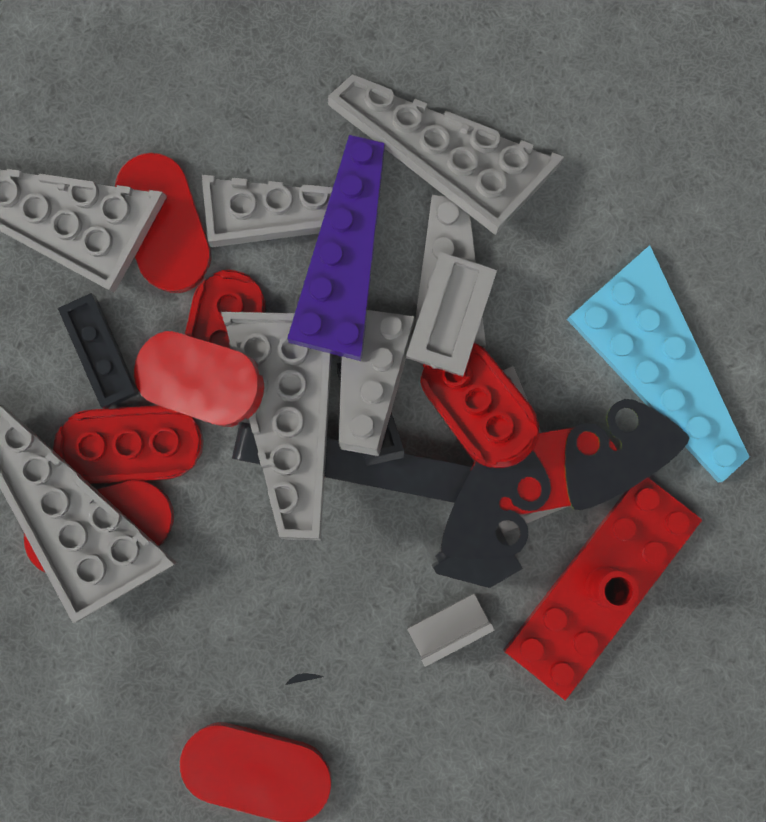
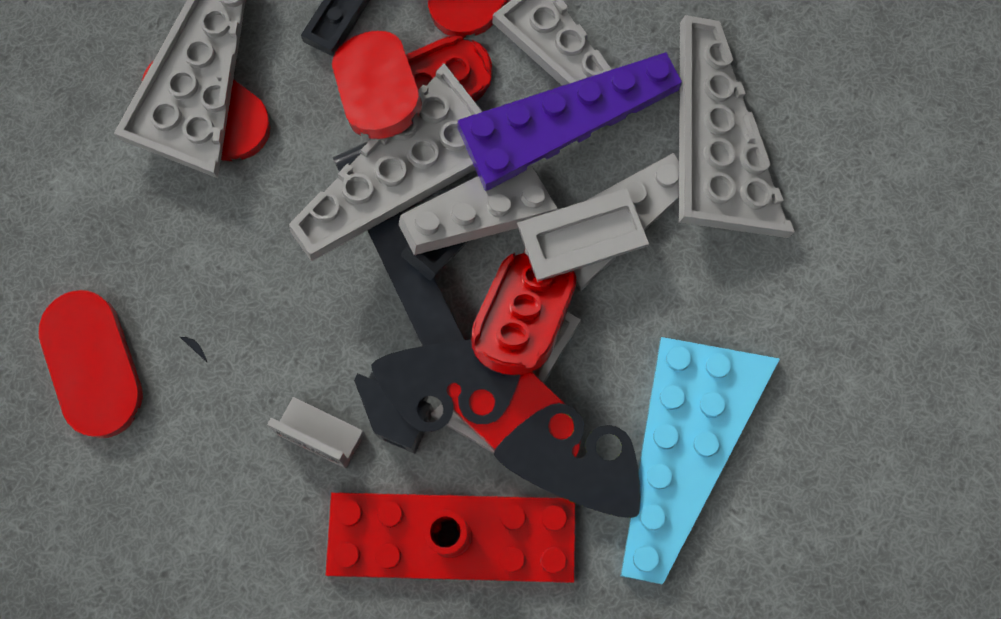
camera: 55 degrees right, 10 degrees down
red tile [53,405,204,484] -> none

